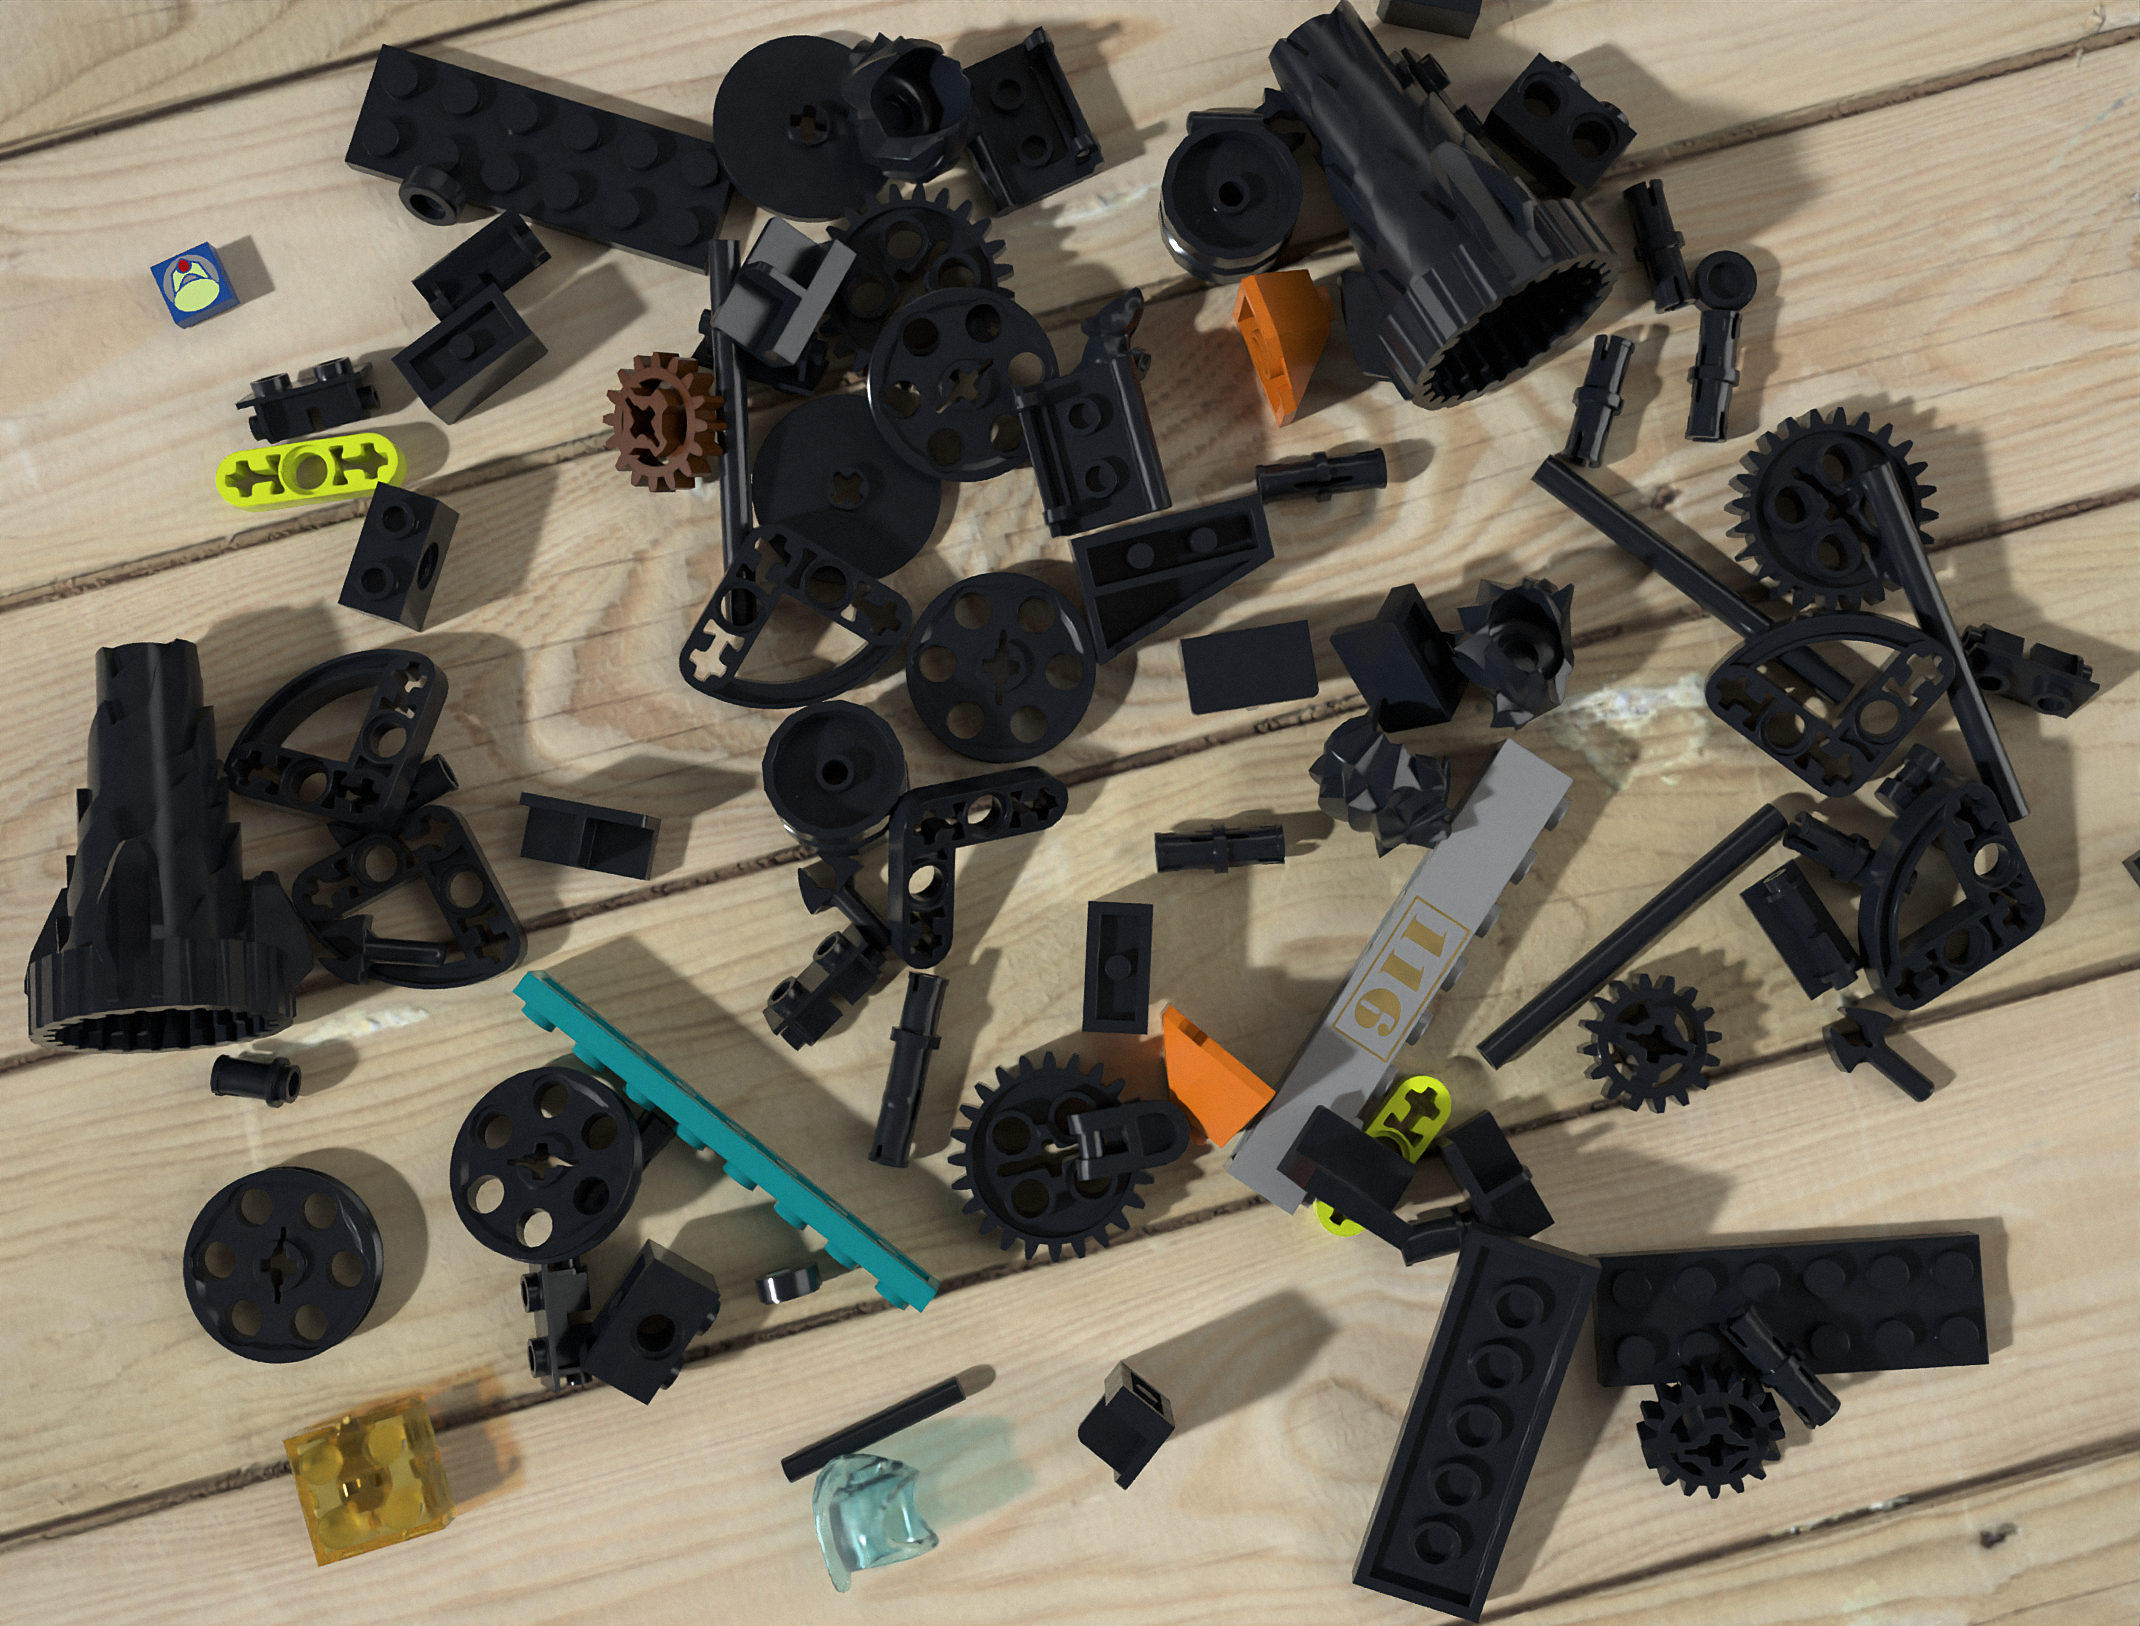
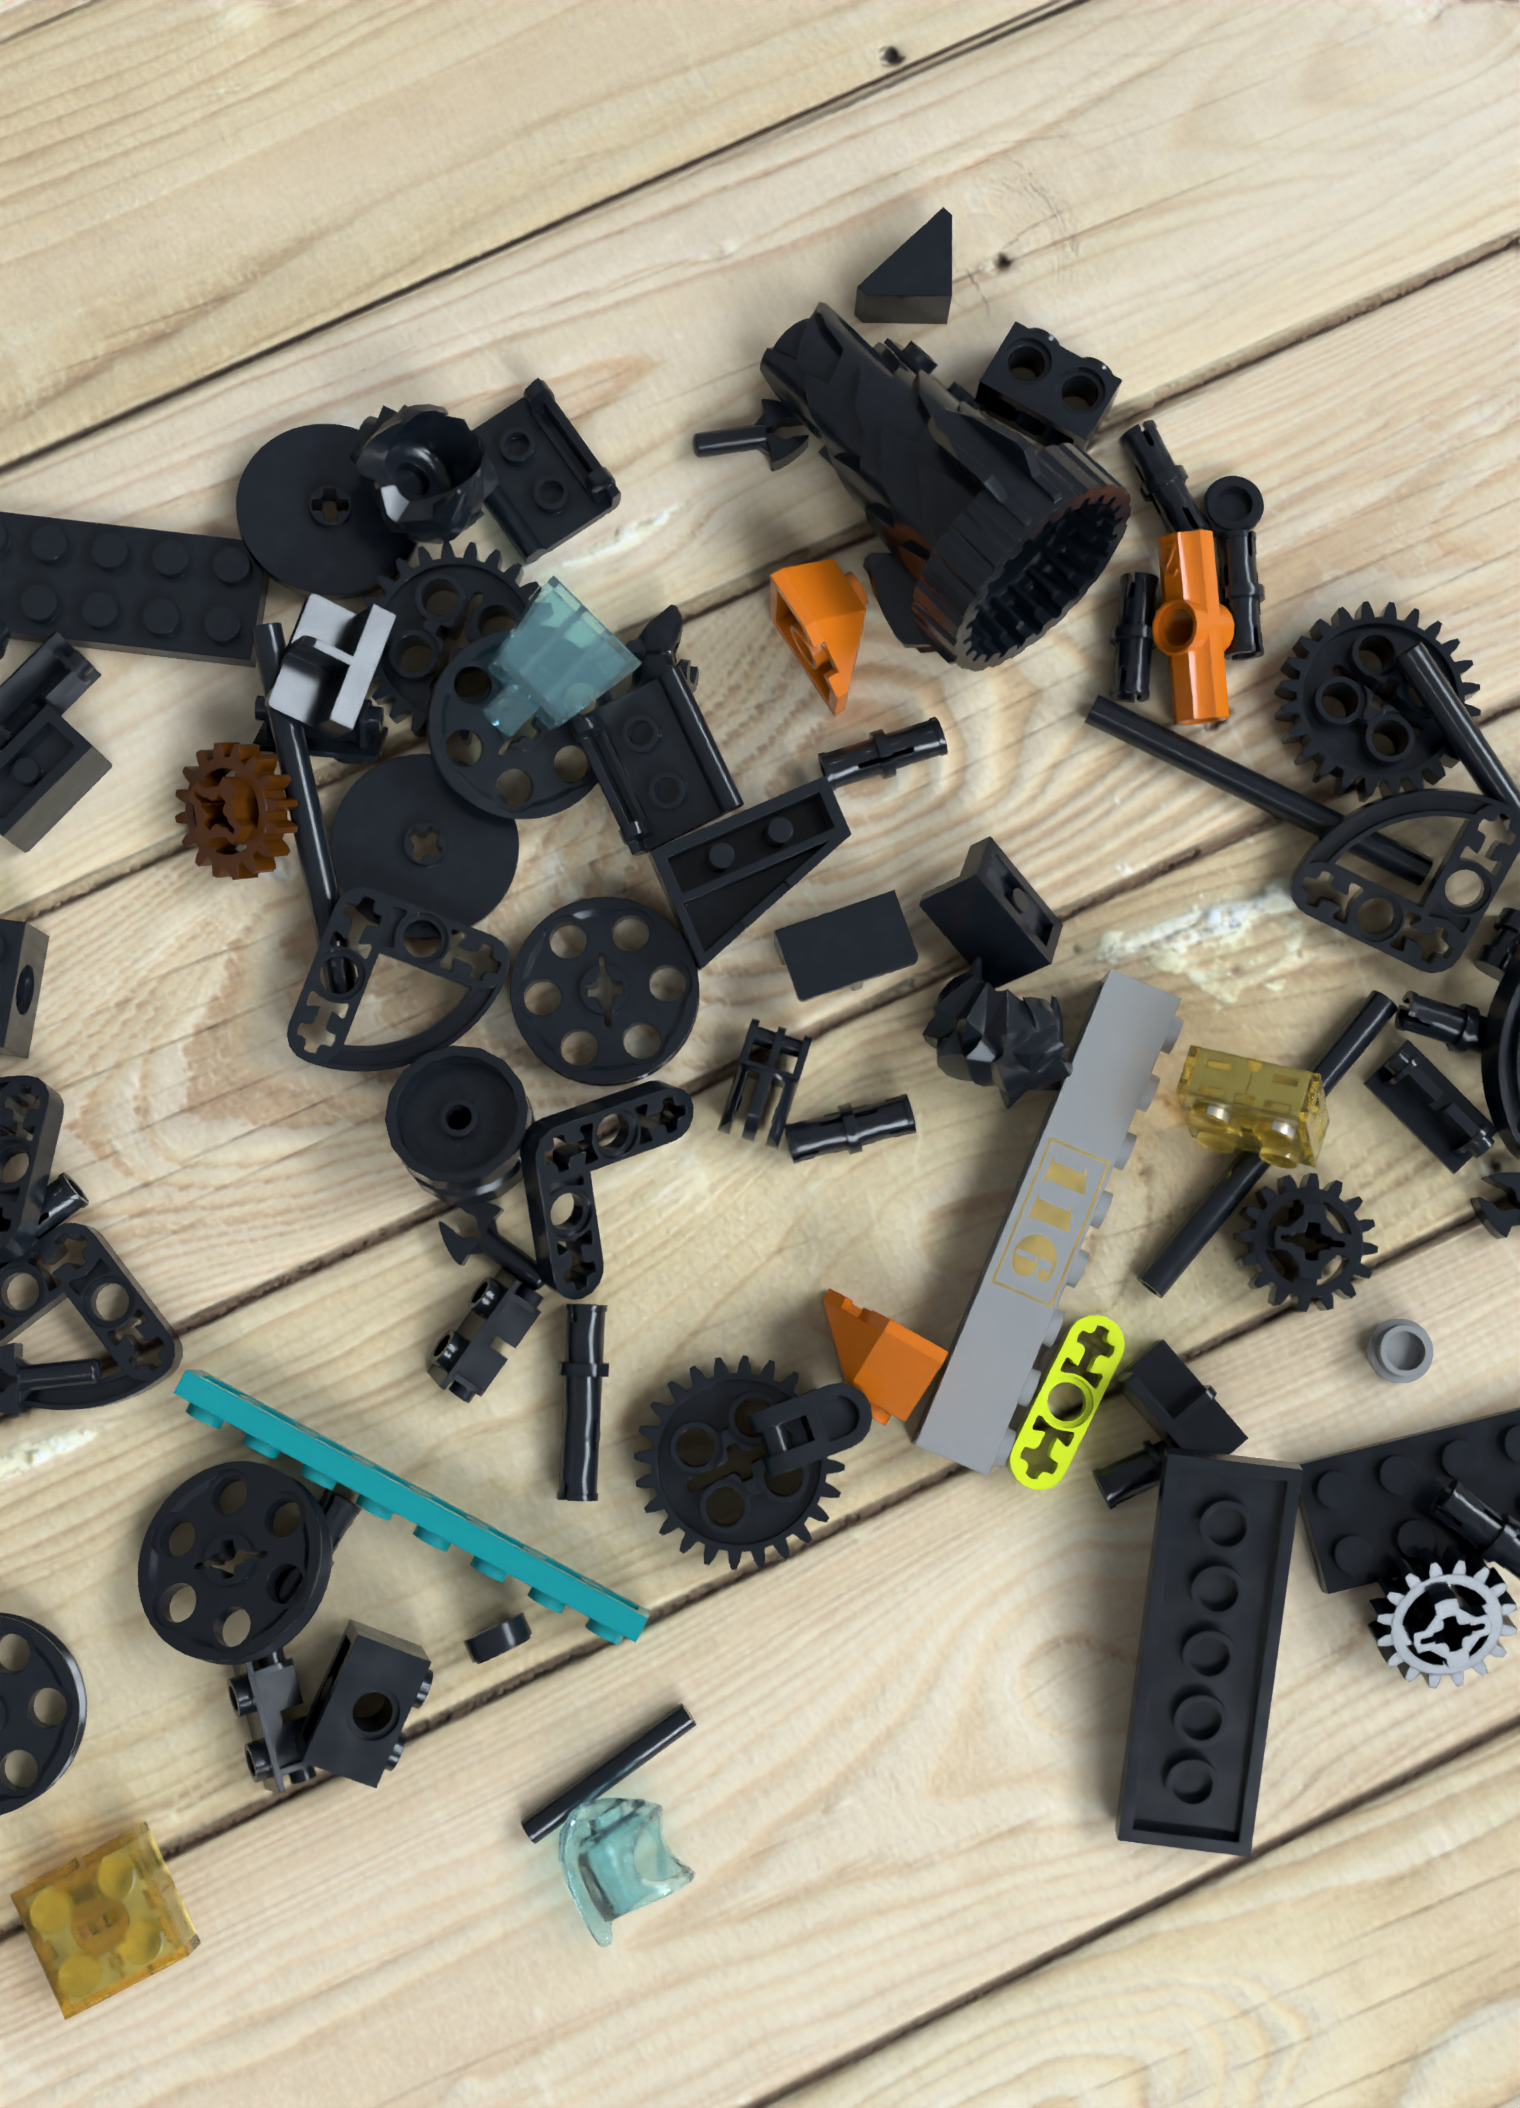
camera: 15 degrees left, 5 degrees down
black panel [519,792,662,881] -> none
black panel [1078,1361,1175,1490] -> none
black panel [1082,901,1153,1035] -> none
black wheel [1158,120,1303,285] -> none
black panel [1277,1105,1417,1250] -> none
black hair [1441,576,1575,731] -> none
none -> clear light blue torso [483,575,641,738]
none -> black arm [717,1018,813,1149]
none -> orange piece [1152,529,1235,726]
none -> clear yellow piece [1176,1045,1330,1169]
none -> light grey plate [1367,1319,1433,1383]

